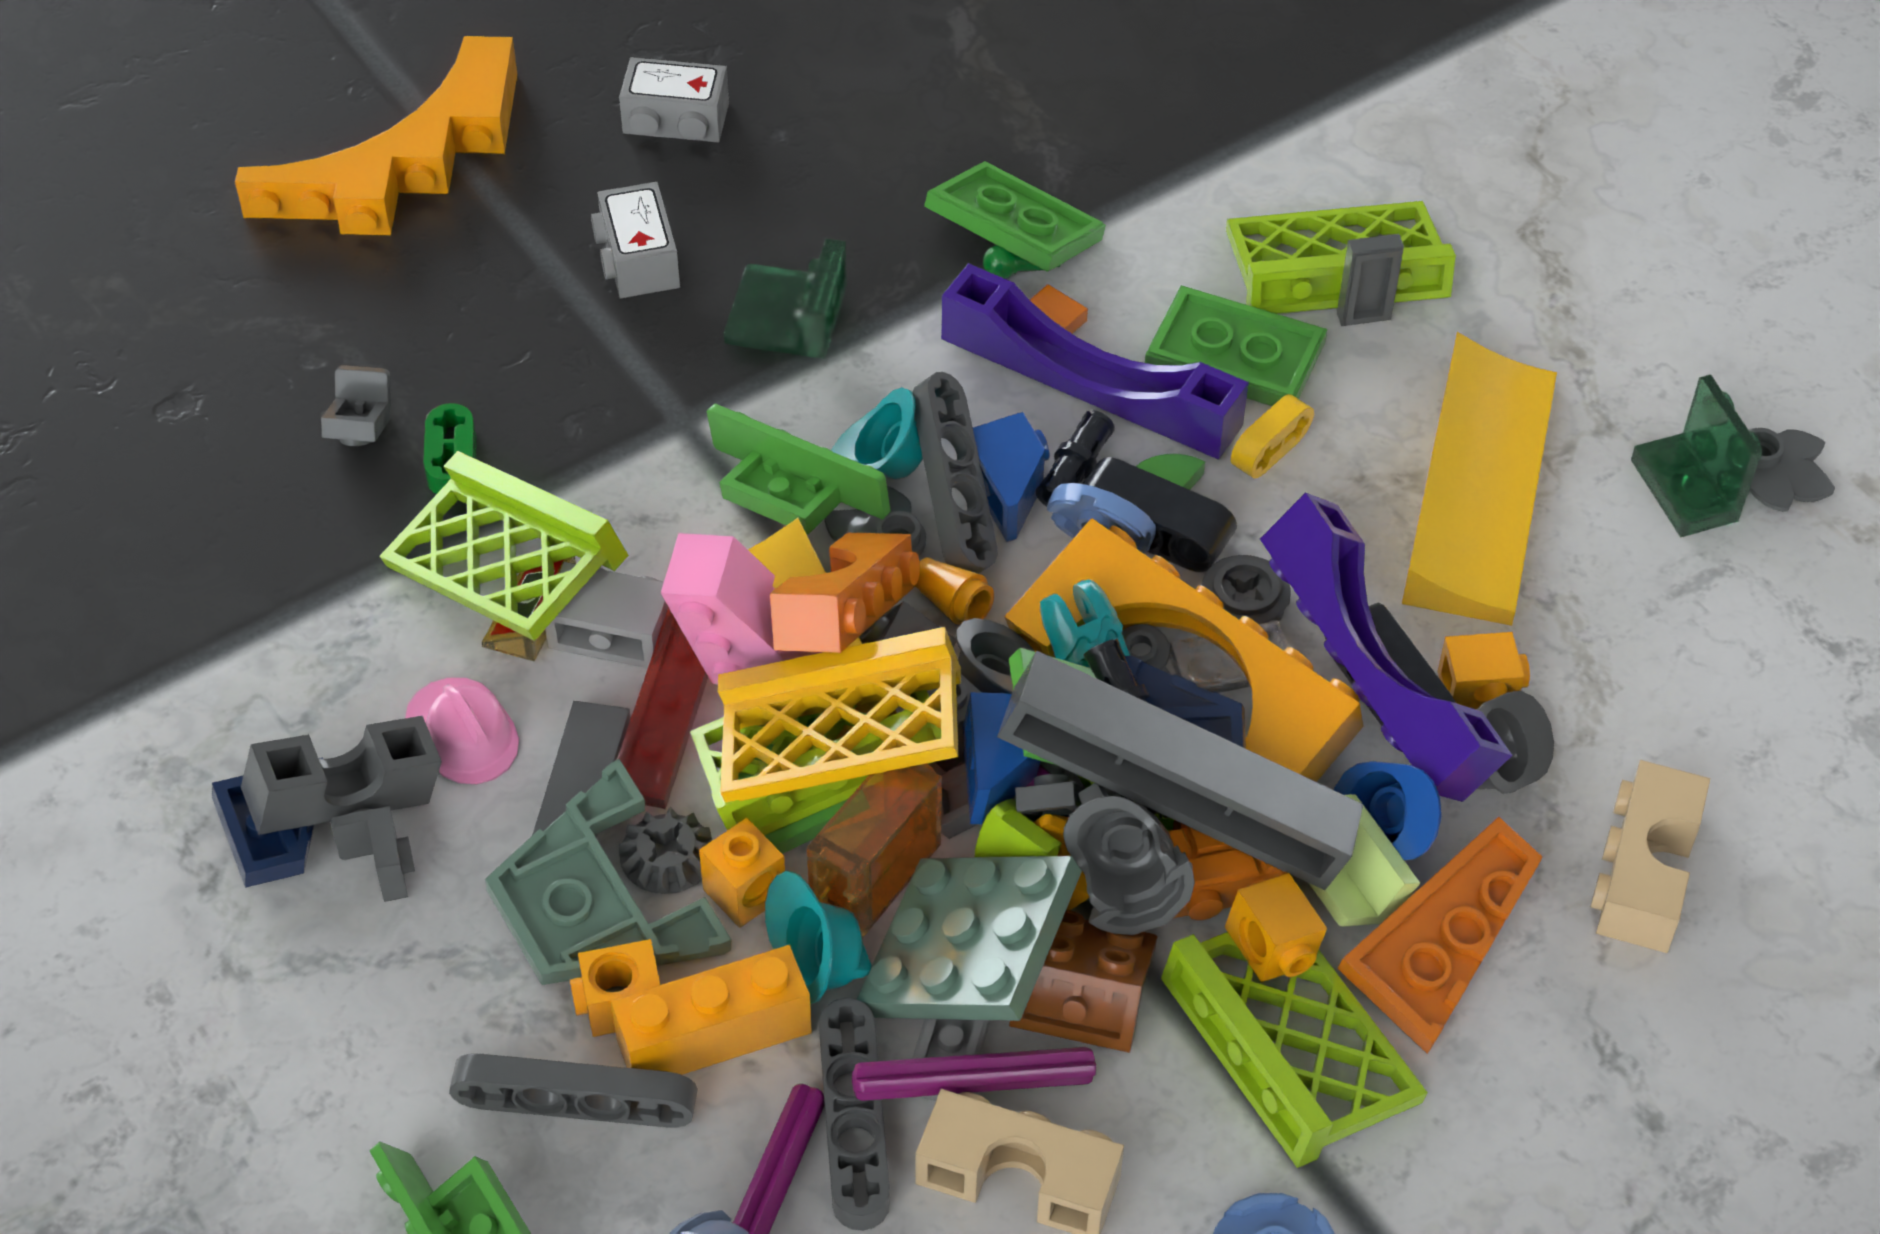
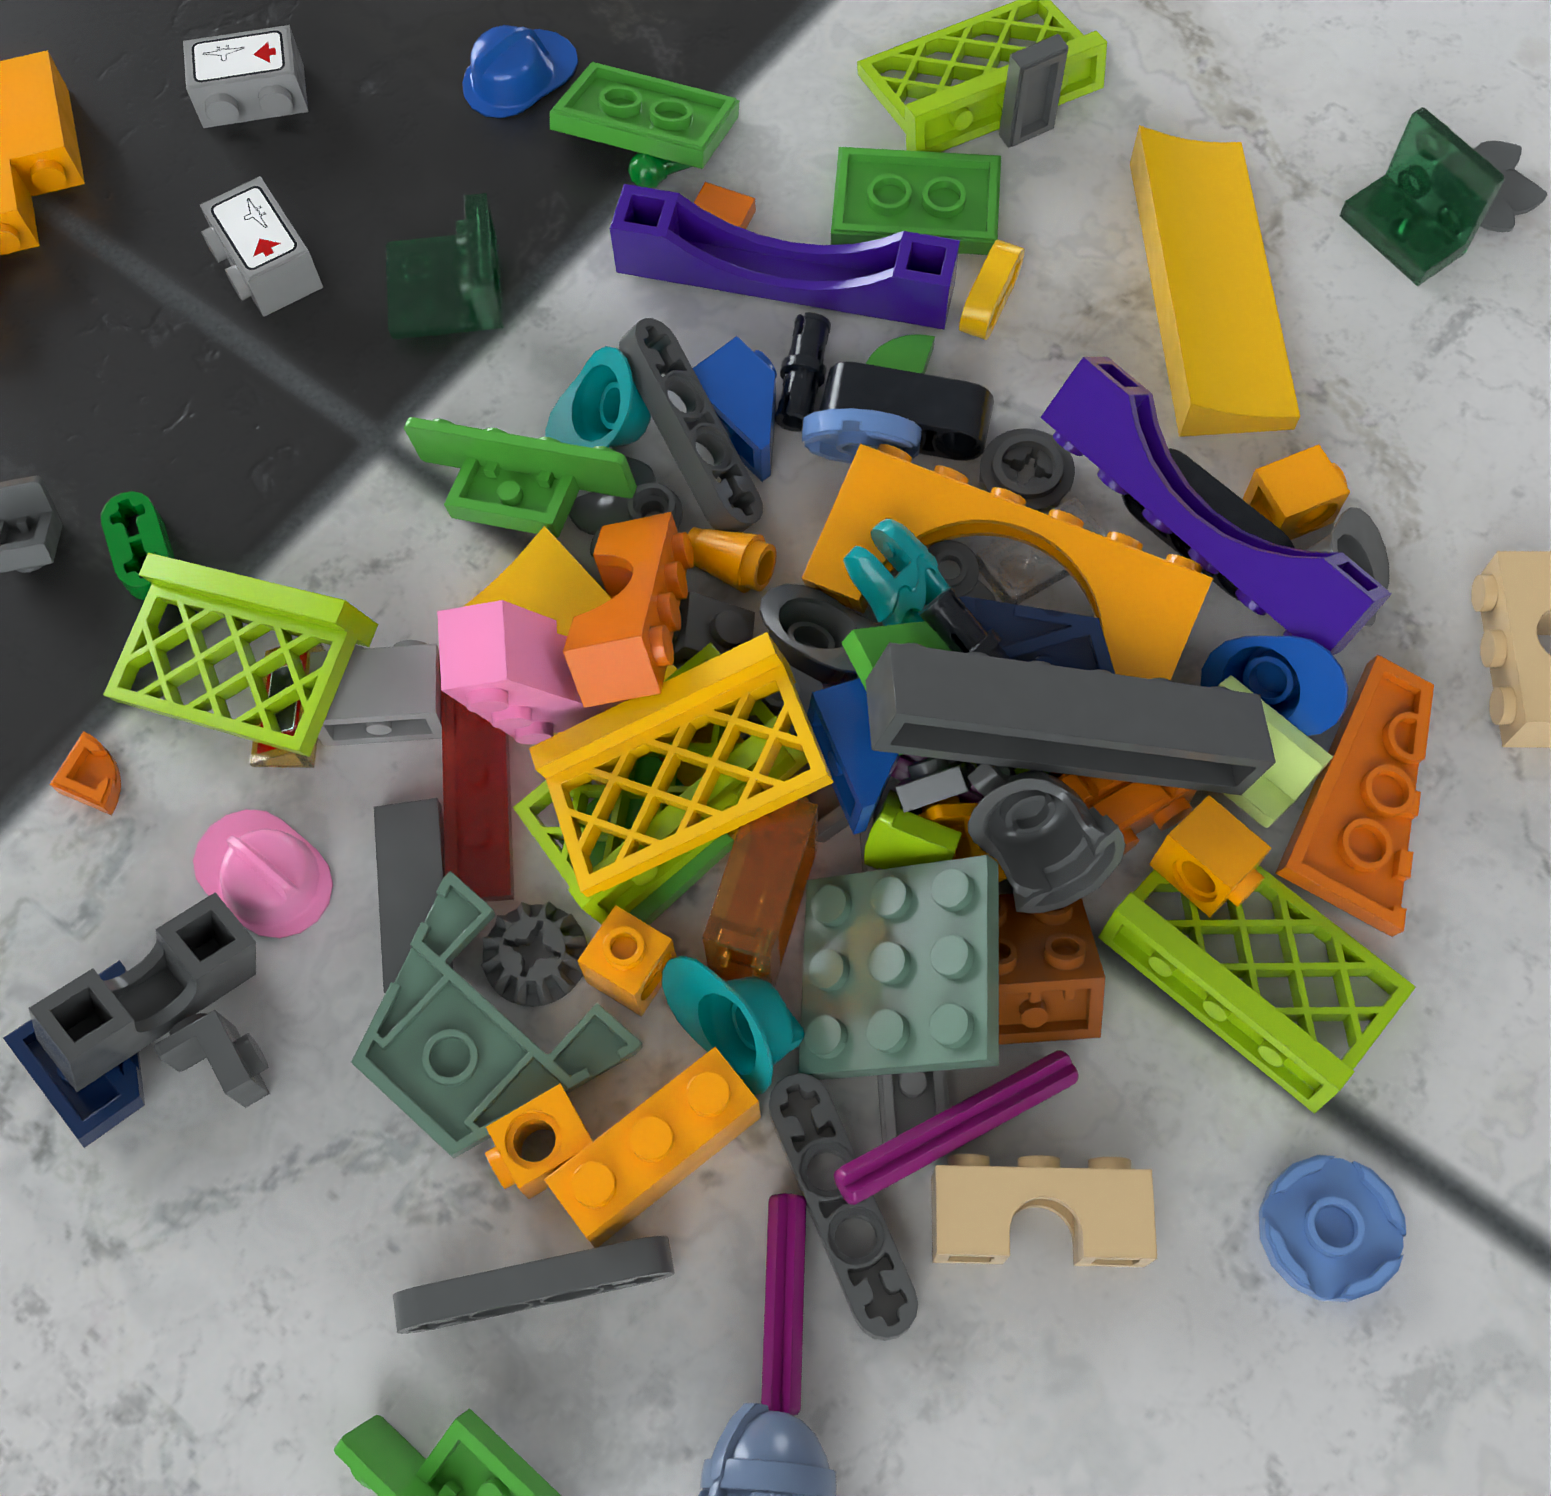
camera: 15 degrees left, 15 degrees up
none -> orange tile [49,731,121,816]
none -> blue piece [462,25,578,118]

